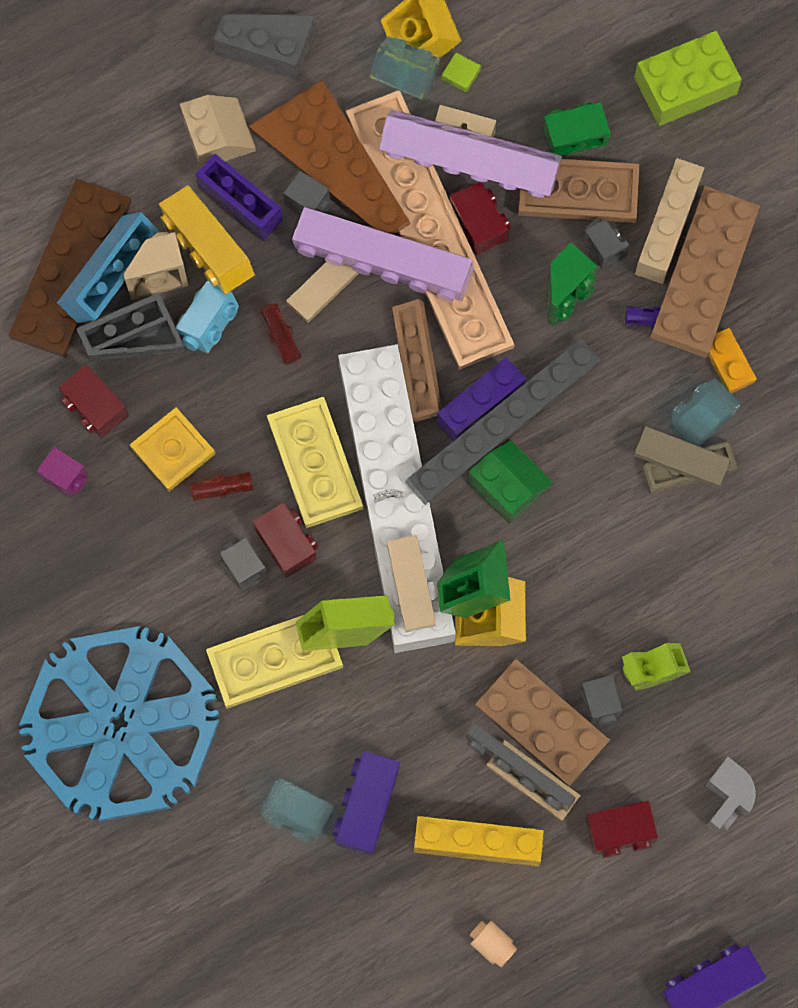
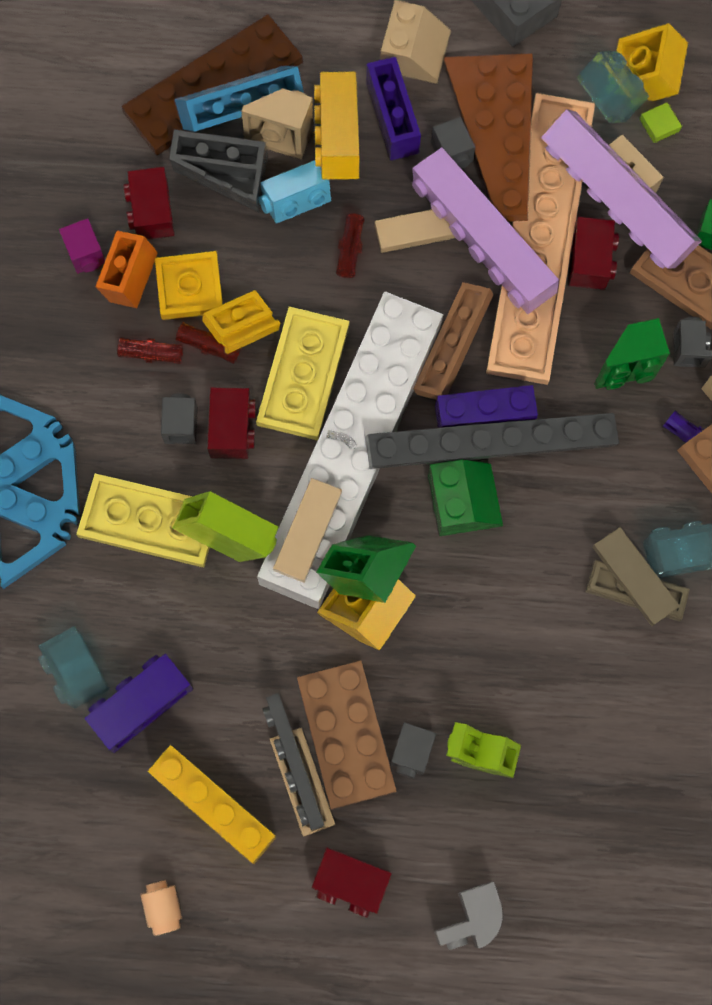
camera: 30 degrees right, 0 degrees up
none -> orange brick [95,230,158,309]
none -> clear red pin [117,337,183,365]
none -> yellow plate [202,290,281,354]

